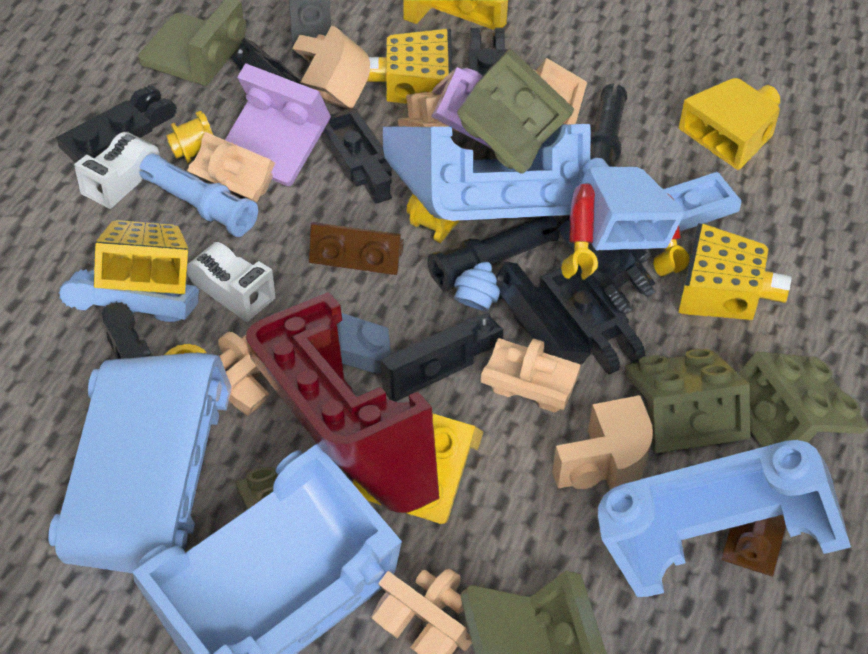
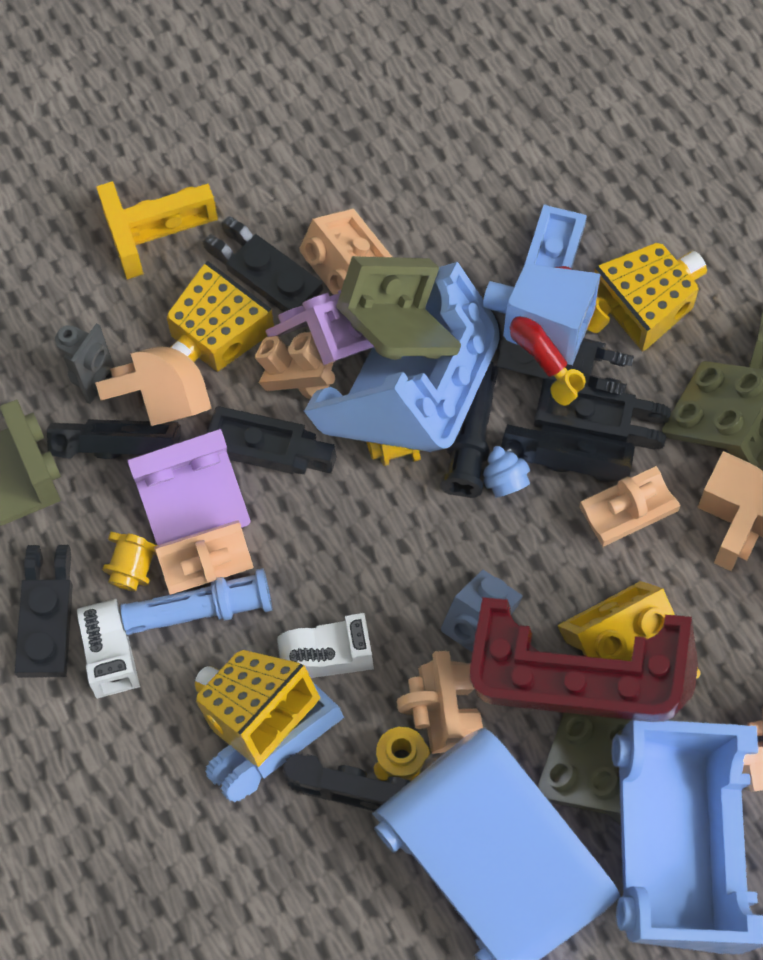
camera: 45 degrees left, 15 degrees up
reddish brown hinge [309,222,404,275] -> none
black hinge [380,313,503,402] -> none
black pin [590,84,628,167] -> none
yellow torso [679,78,780,170] -> none

